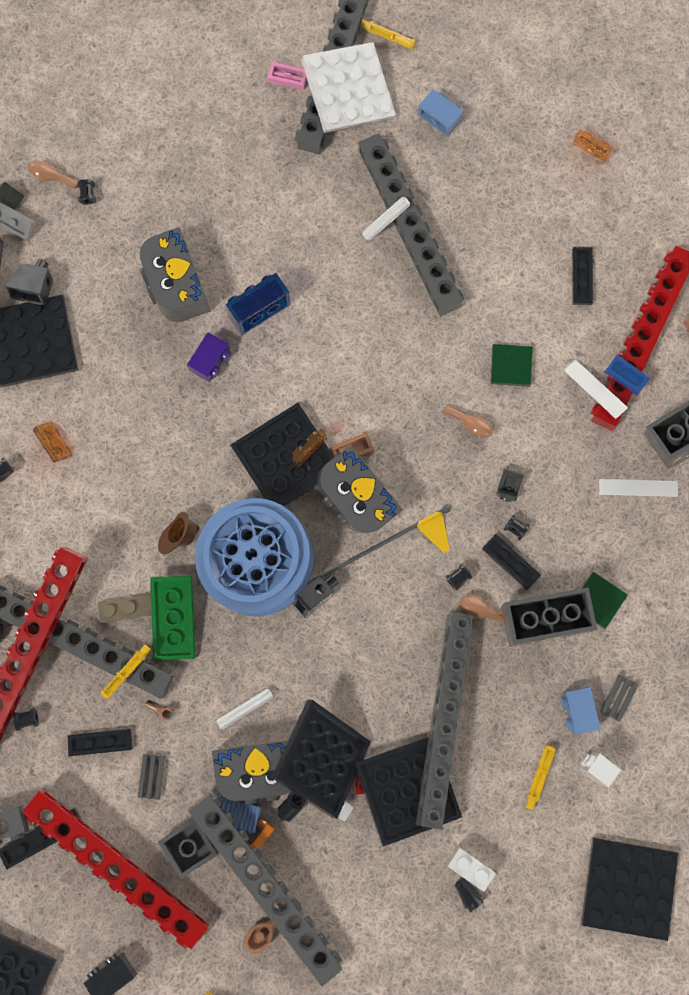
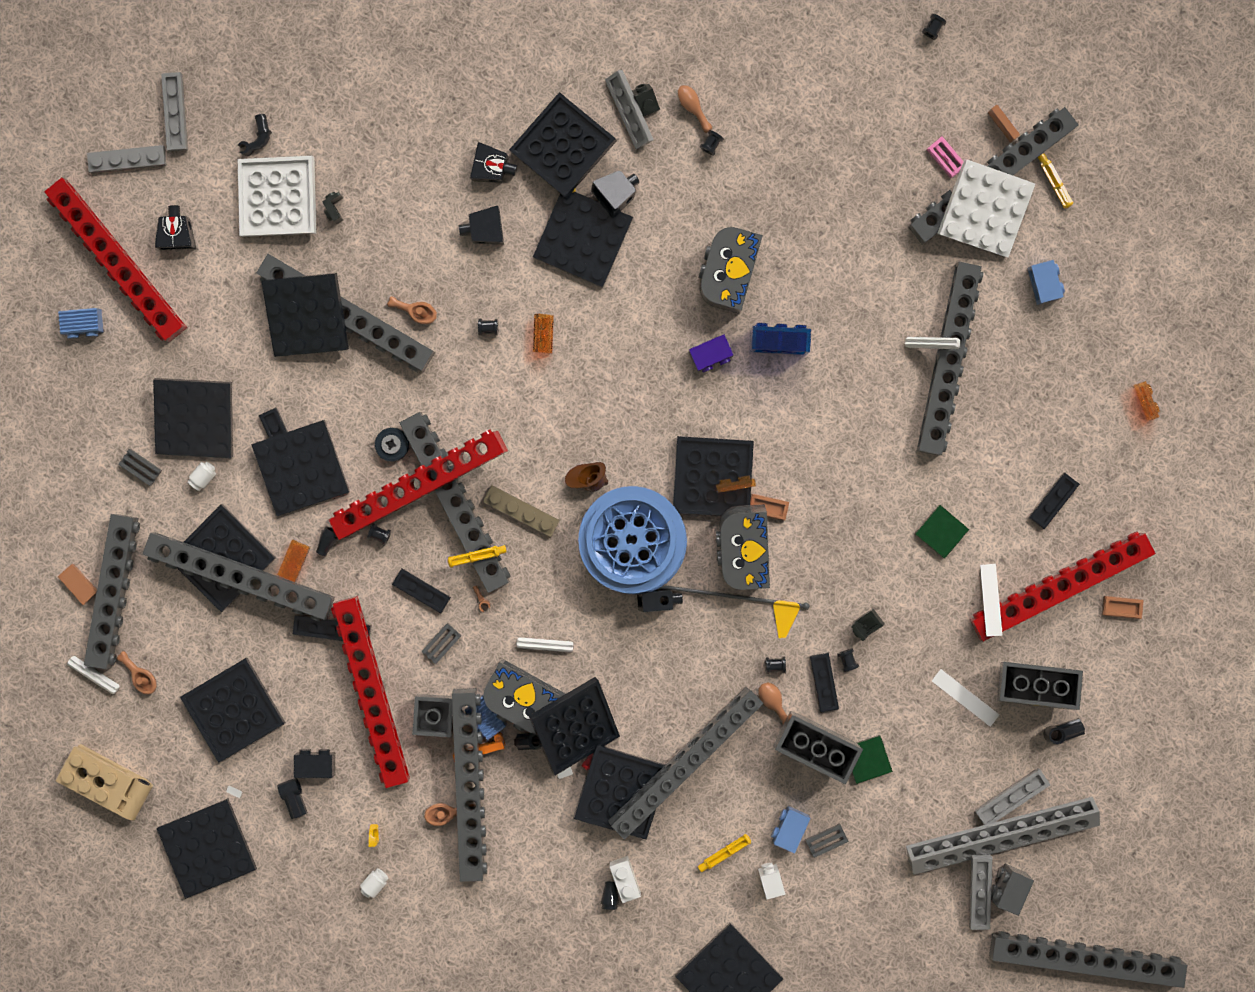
camera: 40 degrees right, 10 degrees up
green tile [150,575,196,660] -> none
nougat piece [443,405,493,437] -> none
blue tile [604,355,650,395] -> none
none -> nougat tile [988,105,1020,143]

